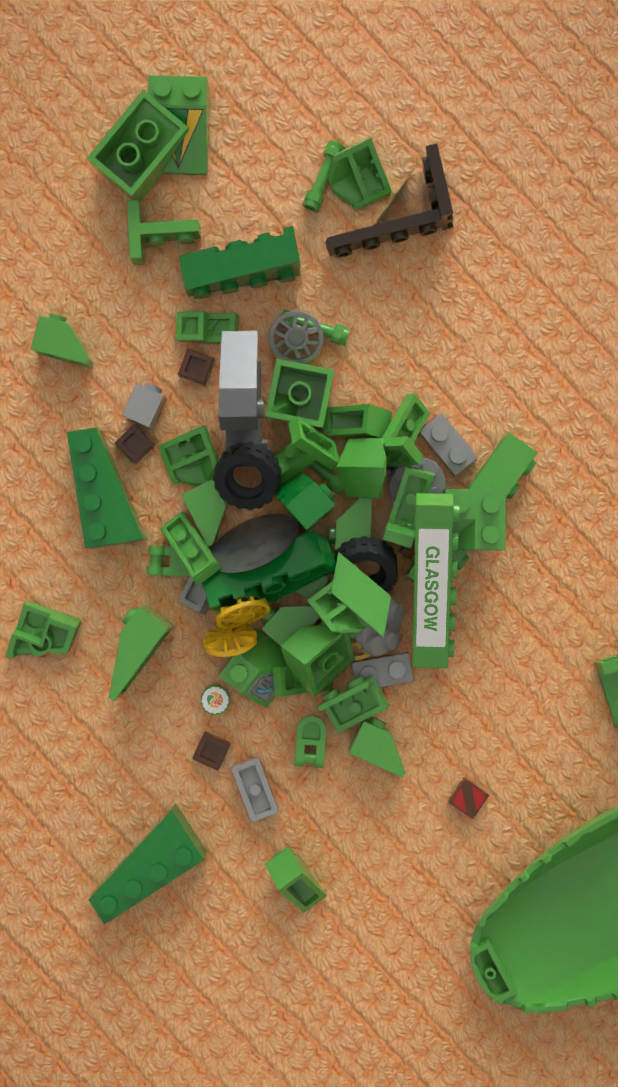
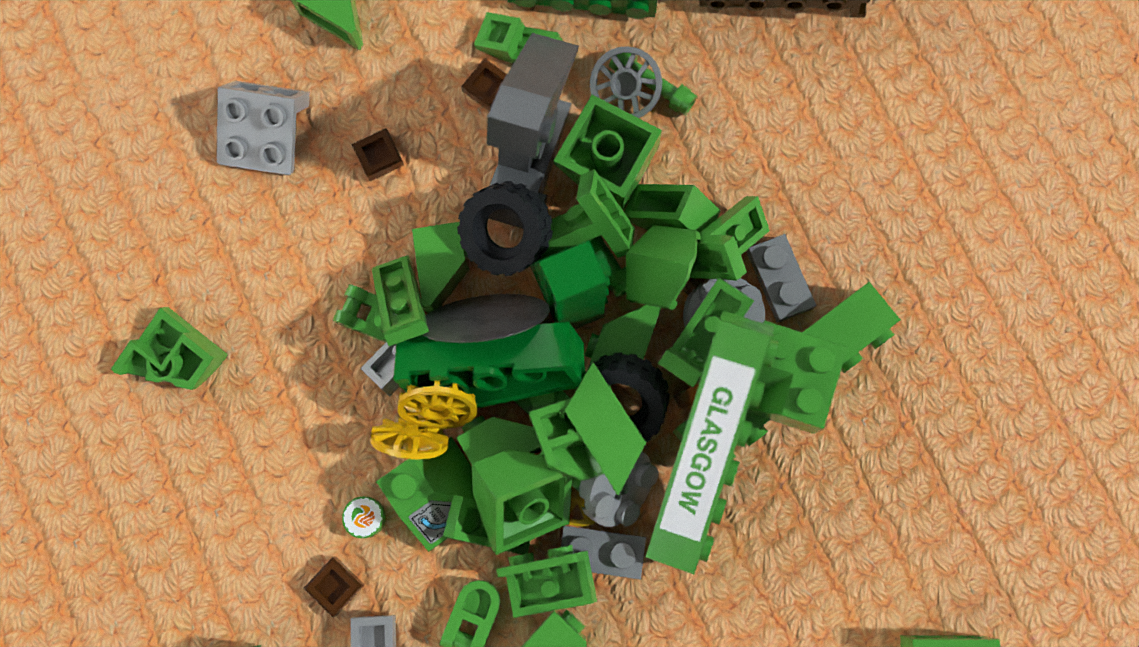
camera: 15 degrees right, 10 degrees down
green wedge [67,427,148,549] -> none
bright green slope [109,605,174,701] -> none
light grey brick [122,382,167,431] -> none
bright green slope [158,425,219,486] -> none
none -> light grey bracket [217,81,310,175]

